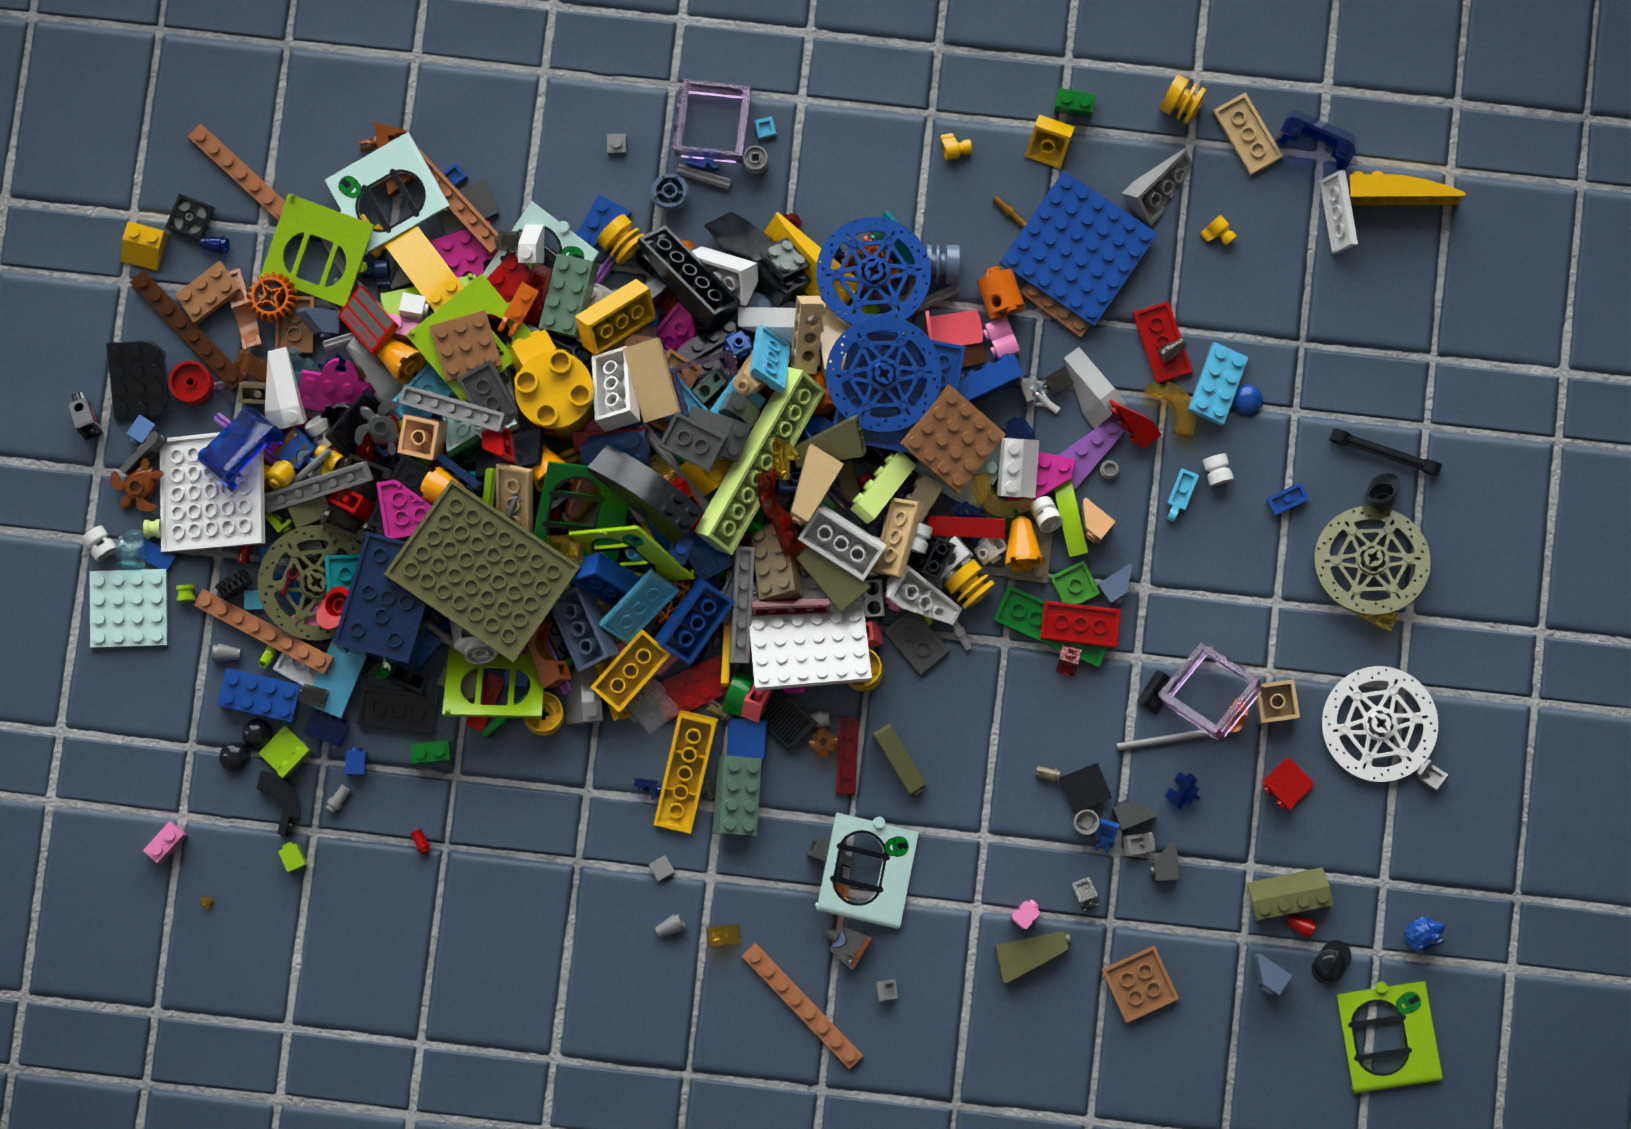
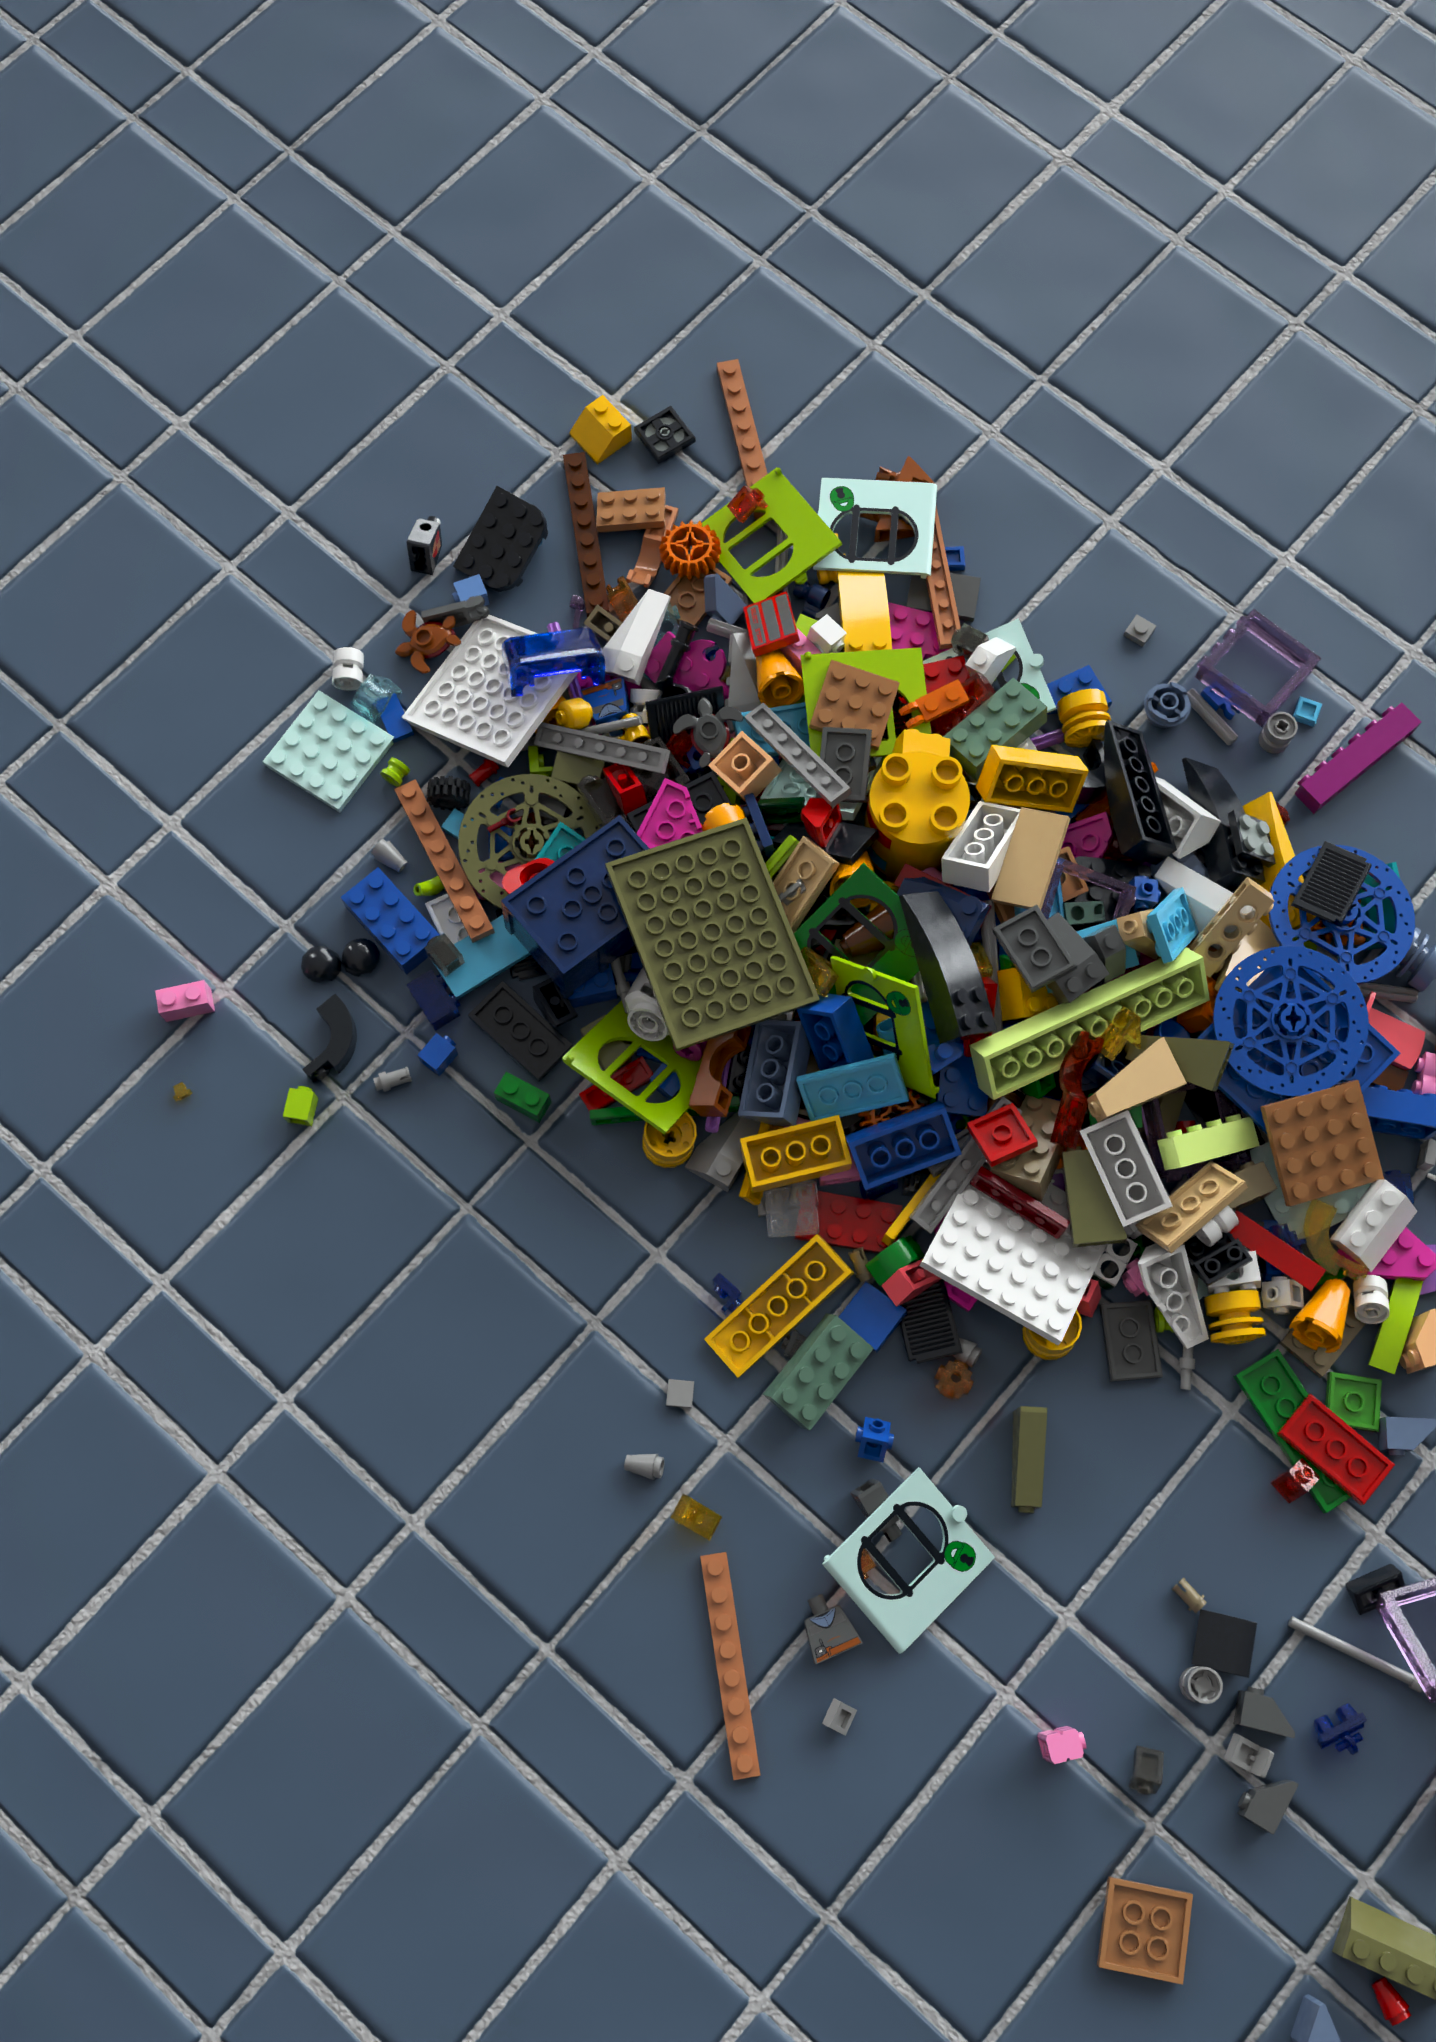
camera: 30 degrees right, 10 degrees down
yellowish green wheel [143,519,161,539] -> none
red wheel [169,361,215,406] -> none
clear blue cone [200,236,230,255] -> none
lime bracket [259,726,313,779] -> none
green piece [375,661,393,680] -> none
red pin [410,829,431,855] -> none
dark red tile [836,717,859,795] -> none
olive slope [995,931,1071,983] -> none
blue plate [1095,818,1120,854] -> none
none -> black pin [654,620,699,689]
none -> clear red bracket [727,485,768,523]
none -> blue brick [855,1417,894,1463]
none -> red plate [967,1103,1038,1167]
none -> black window [1291,841,1372,924]
none -> magenta brick [1295,702,1422,814]

